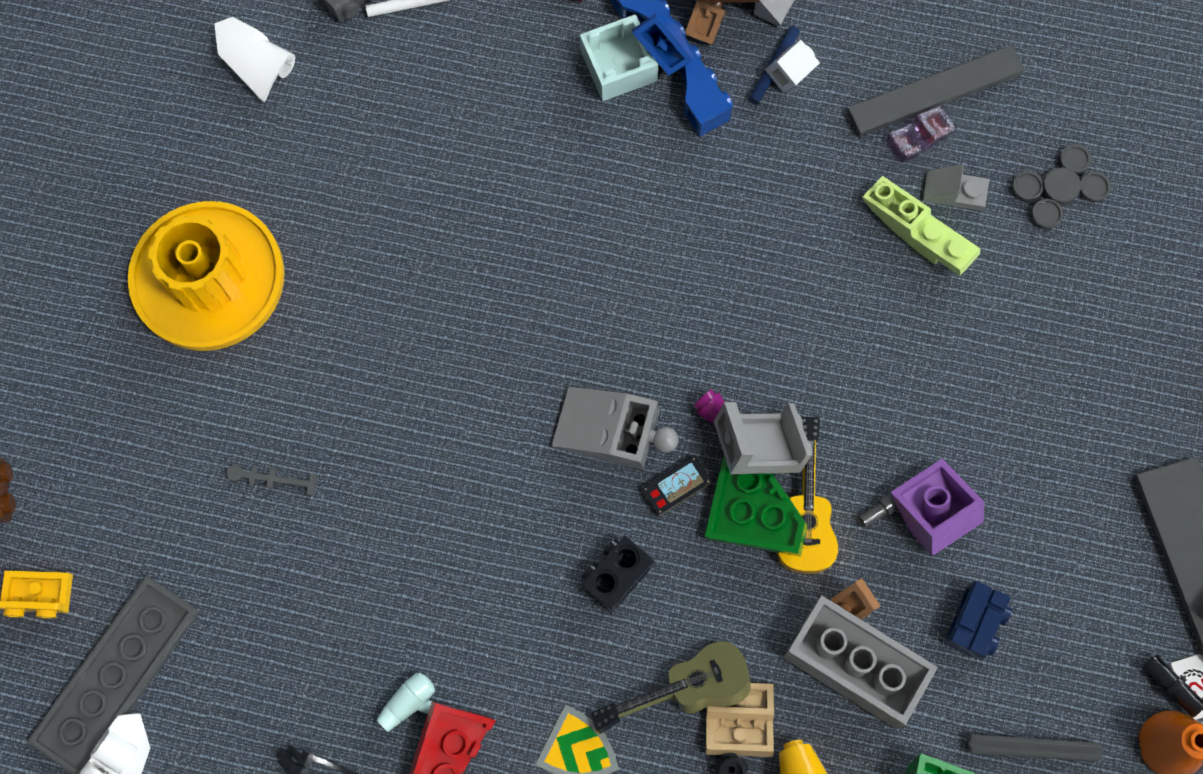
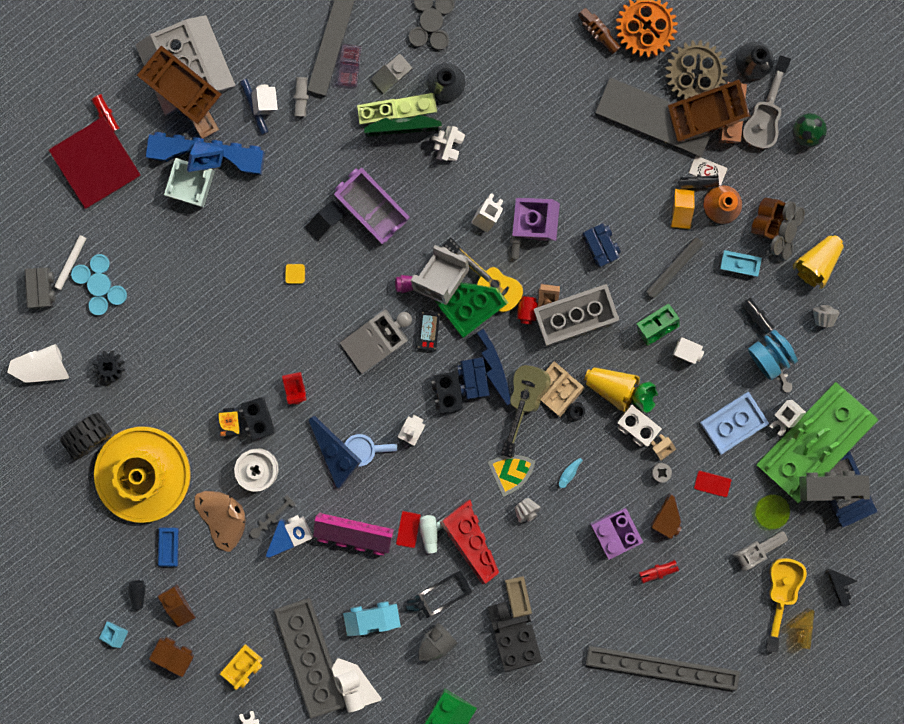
camera: 55 degrees left, 15 degrees up
none -> black tyre [60,413,113,460]
none -> medium azure piece [71,254,127,315]
none -> black gear [93,351,126,383]
none -> black cone [127,580,146,610]
none -> blue tile [158,527,179,566]
none -> reddish brown slope [158,585,196,627]
none -> medium nougat piece [195,491,246,552]
none -> brick [218,407,242,436]
none -> white wheel [234,448,279,492]
none -> black brick [239,396,276,440]
none -> blue slope [266,519,294,558]
none -> red bracket [282,372,306,404]
none -> white brick [285,515,313,547]
none -> yellow piece [286,264,305,283]
none -> light grey pin [293,77,309,117]
none -> black slope [305,201,346,241]
none -> dark blue wing [309,416,362,489]
none -> dark pink slope [313,513,394,556]
none -> clear door [334,167,410,245]
none -> medium azure brick [343,601,401,636]
none -> light blue piece [345,434,397,466]
none -> dark green slope [364,115,442,137]
none -> red sticker [396,511,421,548]
none -> white brick [398,415,425,446]
none -> black cone [427,63,466,102]
none -> white hips [431,126,465,161]
none -> dark blue brick [457,357,489,399]
none -> white brick [471,194,503,233]
none -> dark blue slope [477,329,511,405]
none -> red brick [517,296,538,324]
none -> light orange slope [671,189,694,229]

